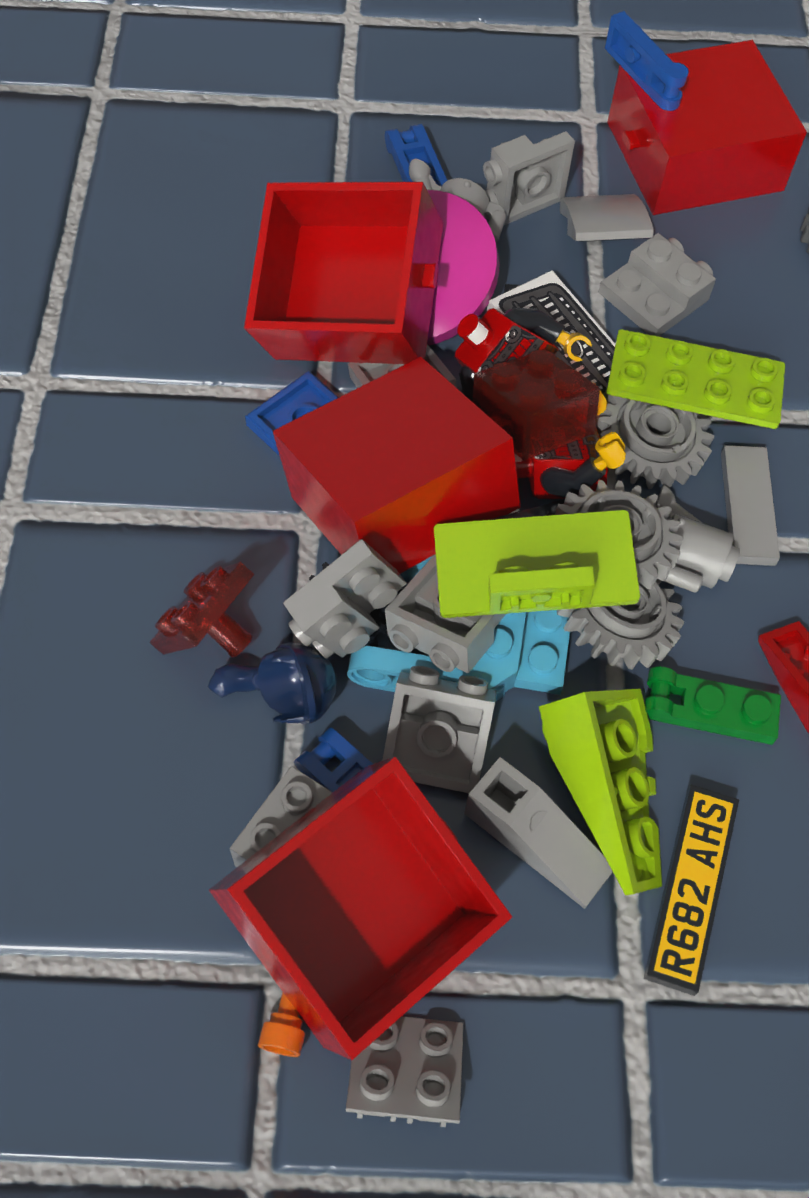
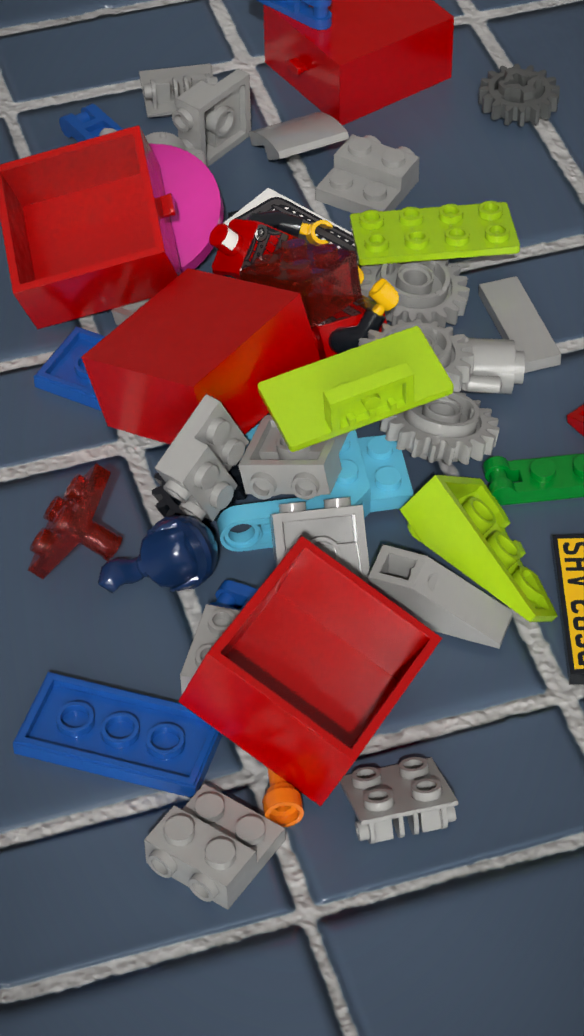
camera: 15 degrees left, 15 degrees down
none -> blue tile [13,672,223,798]
none -> light grey hinge [139,64,218,118]
none -> light grey plate [144,784,286,910]

